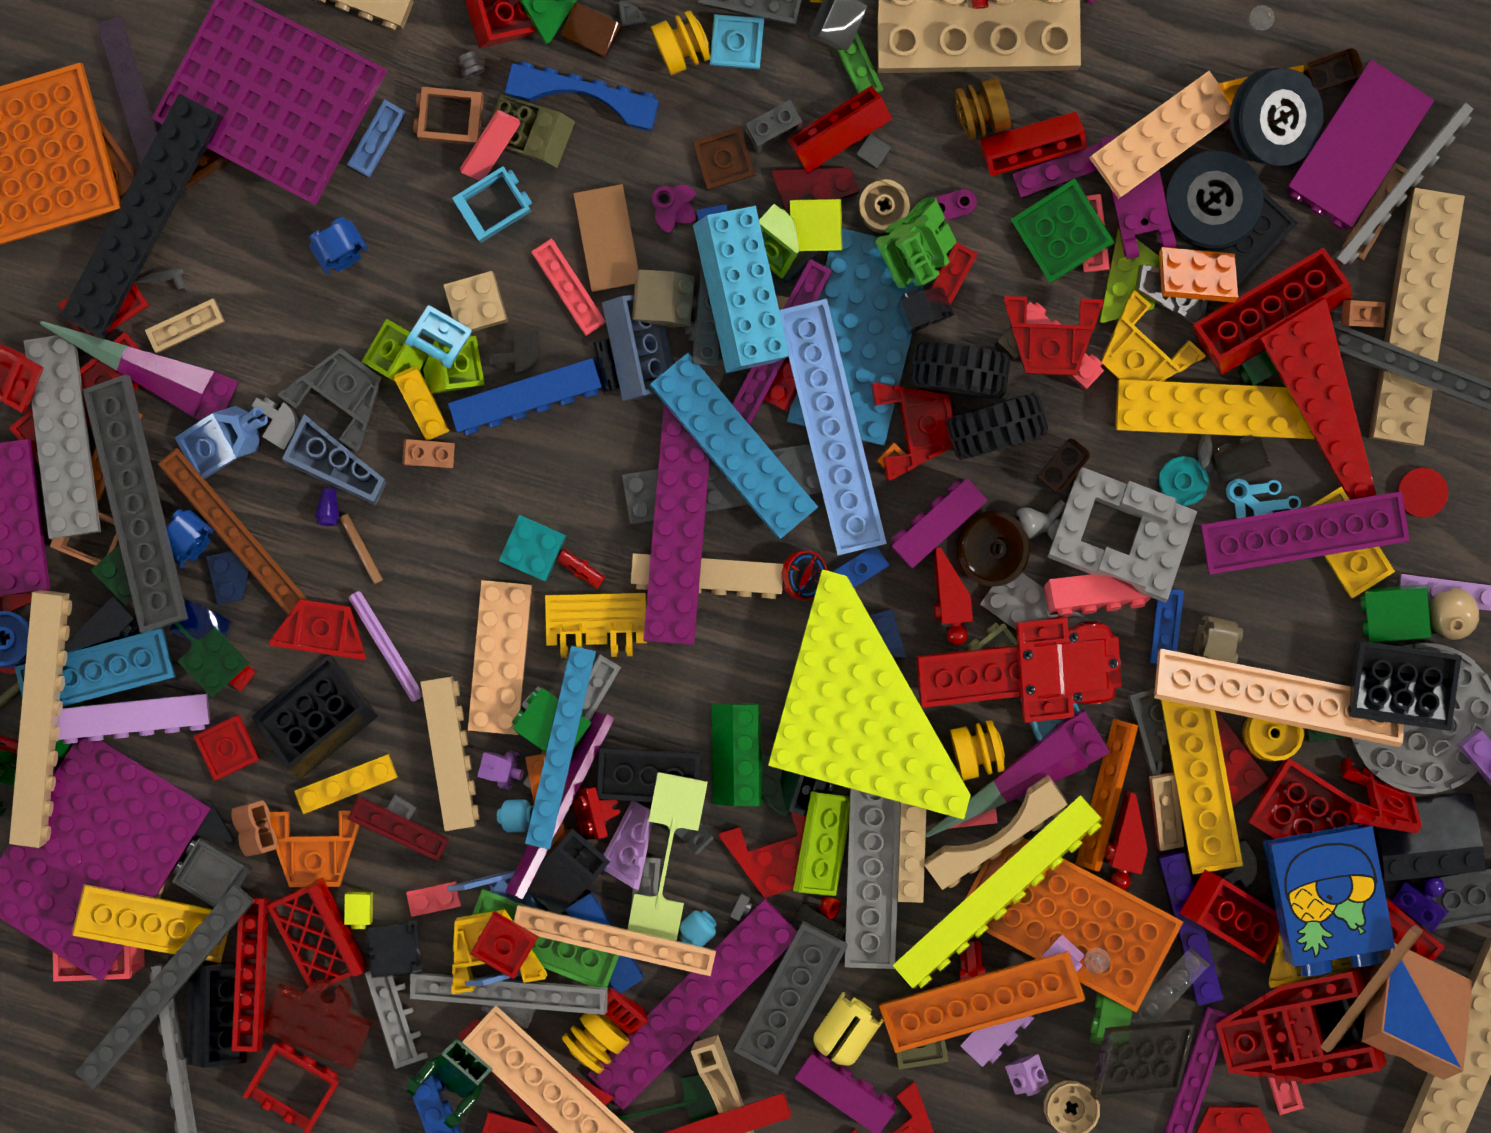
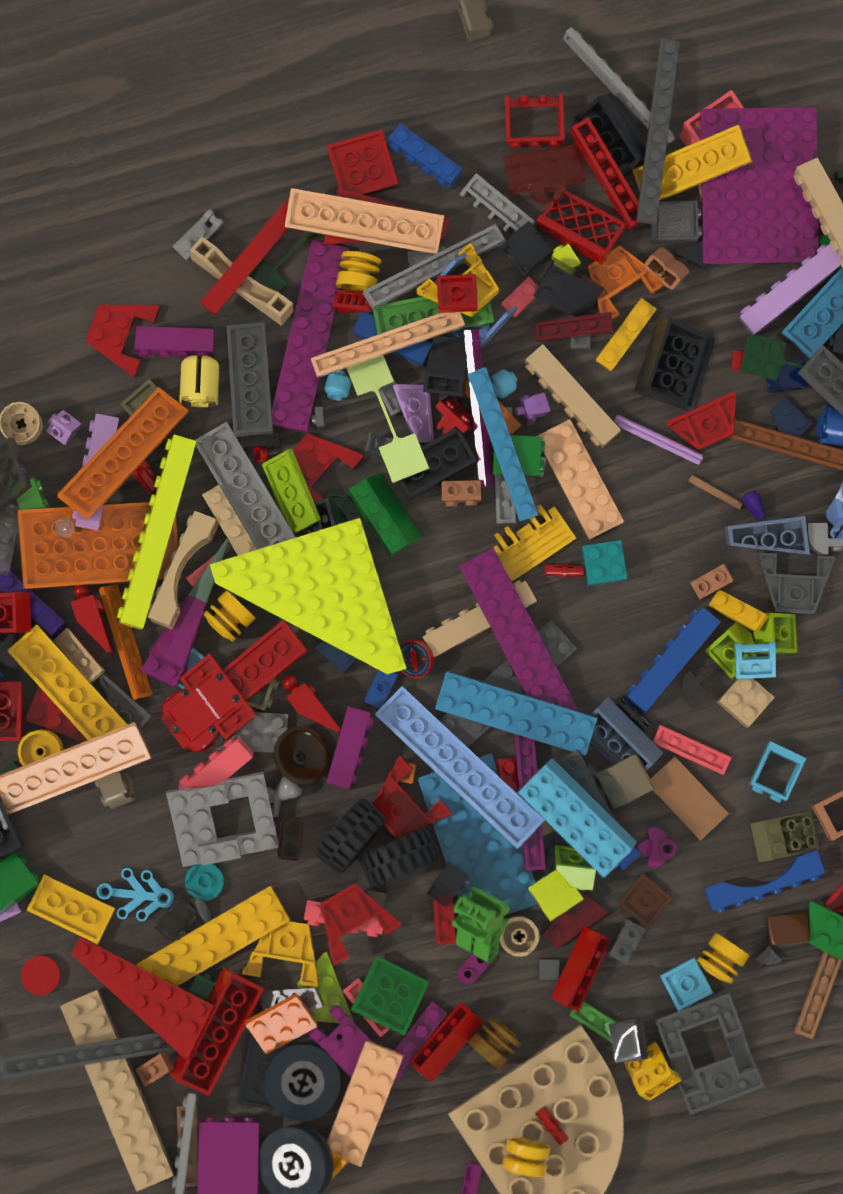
camera: 150 degrees right, 5 degrees down
red tile [193,714,261,781] -> none
dark green torso [407,1038,493,1129] -> none
coral tile [460,109,520,181] -> none
blue plate [1149,589,1184,663] -> none
magenta plate [1200,491,1410,575] -> none
none -> nougat bracket [442,480,481,507]
none -> black slope [533,258,604,317]

